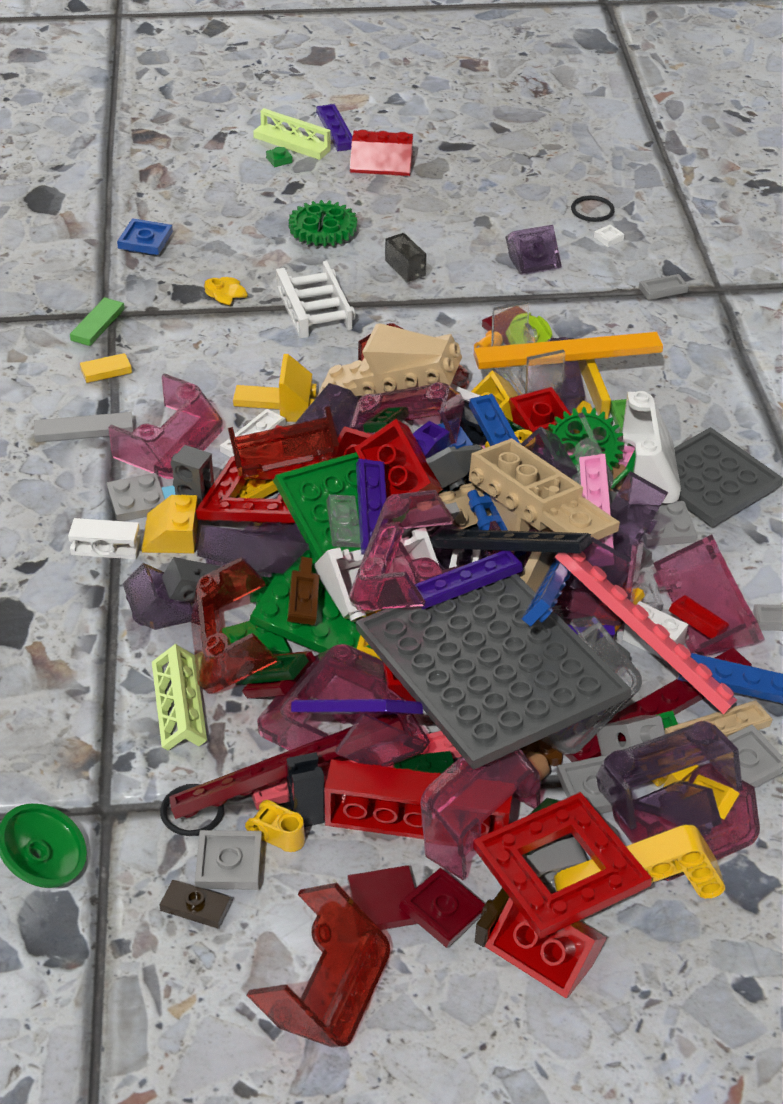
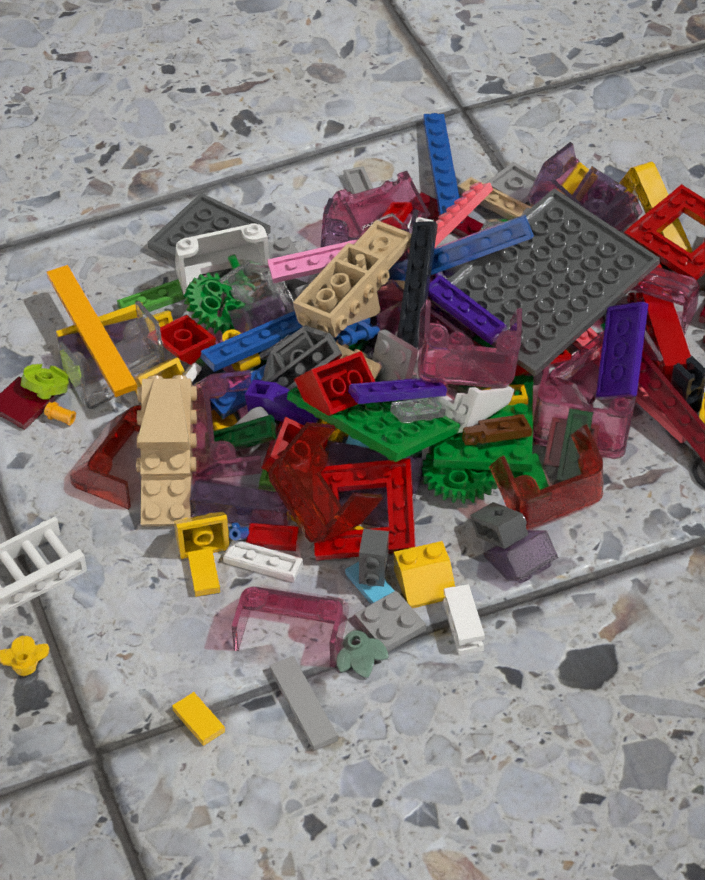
camera: 105 degrees left, 5 degrees up
bright green tile [70,297,125,346] -> none
yellowish green fence [152,644,207,750] -> none
clear purple slope [197,525,309,577] -> none
none -> blue arm [228,522,249,541]
none -> sand green plate [336,630,389,678]

